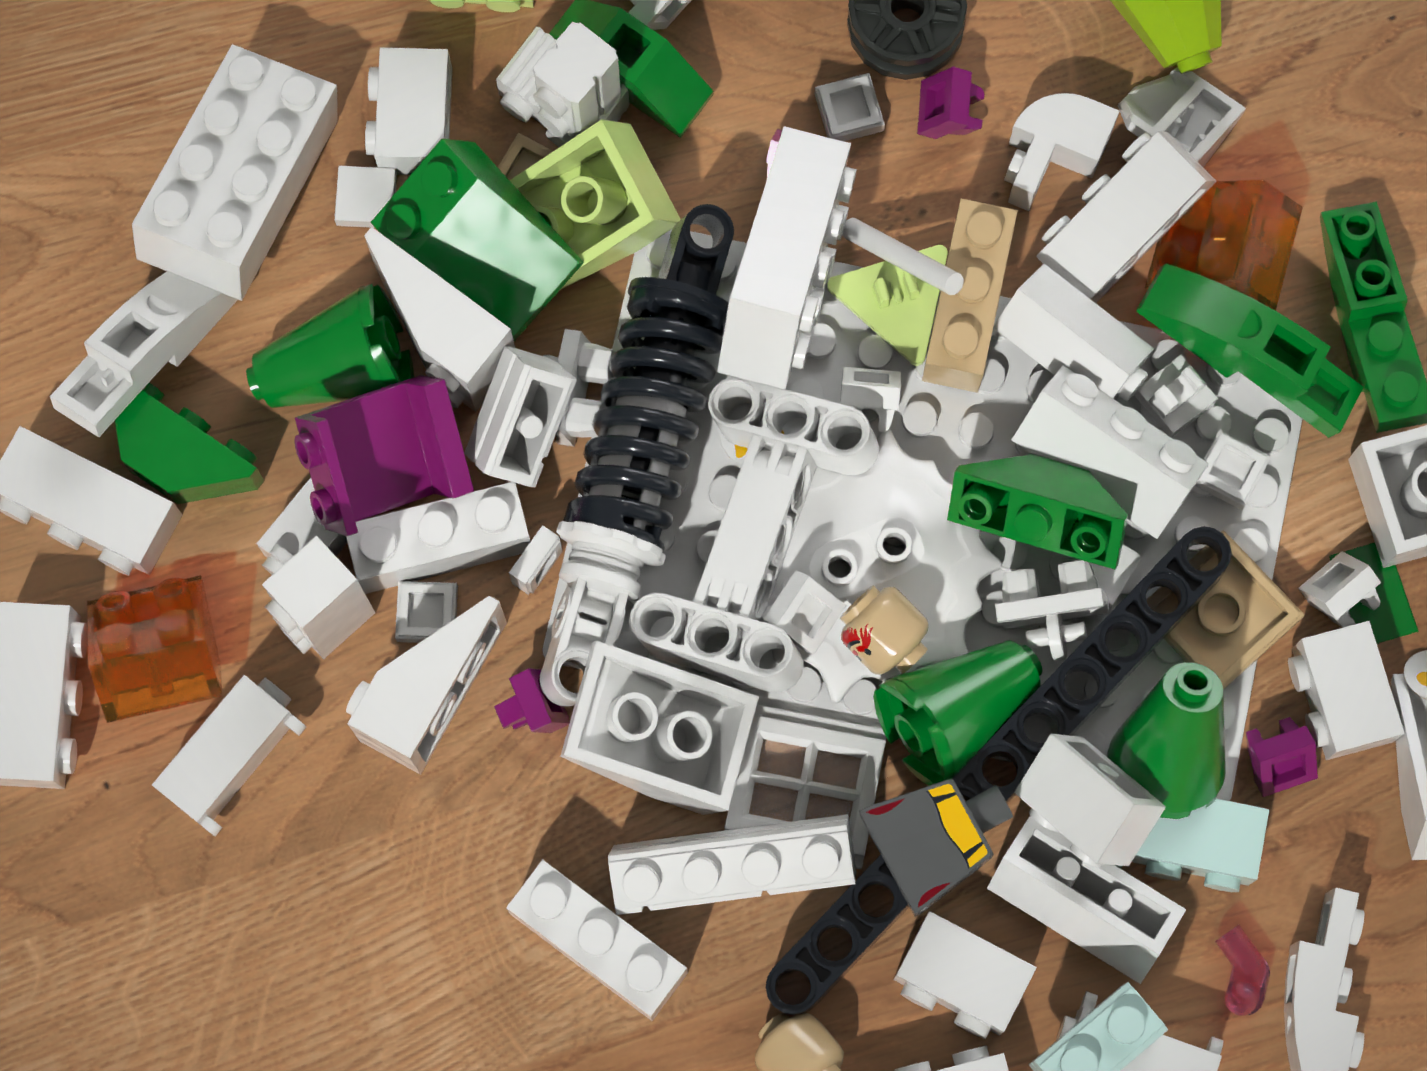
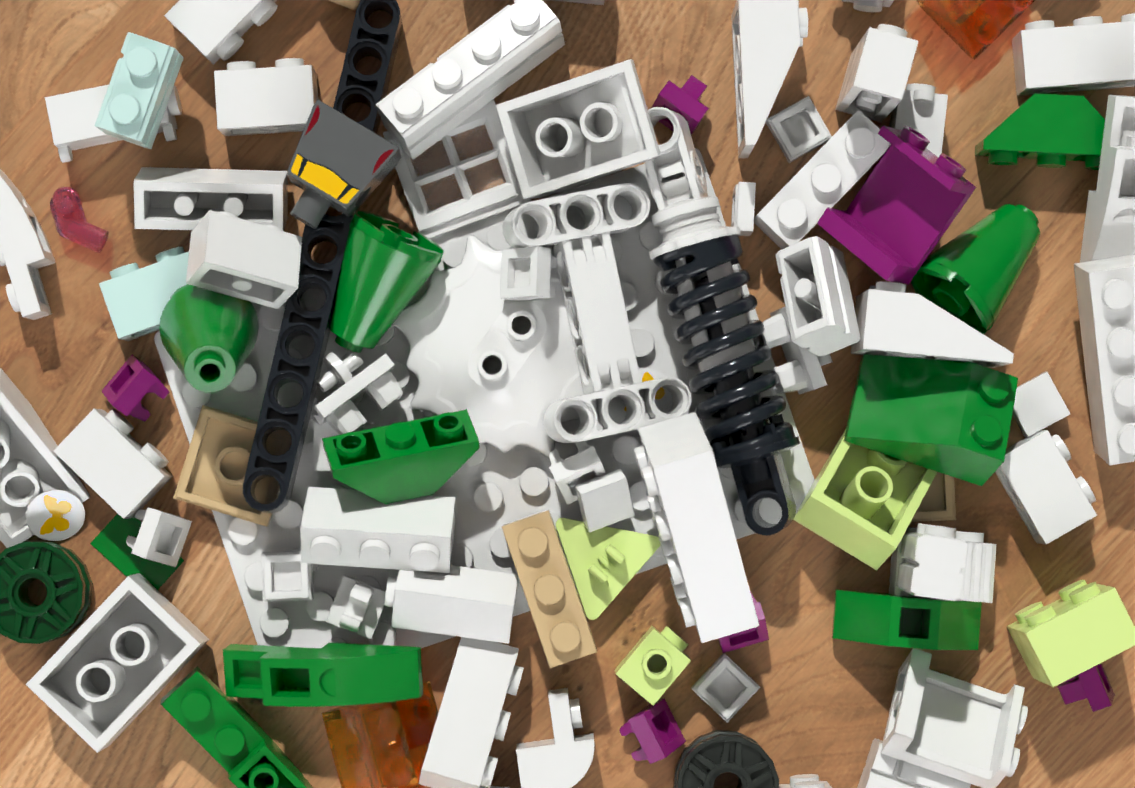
camera: 150 degrees right, 10 degrees up
tan head [840,585,928,675] -> none
white bar [842,218,964,295] -> none
none -> white tile [575,469,635,533]
none -> yellowish green brick [615,626,691,706]

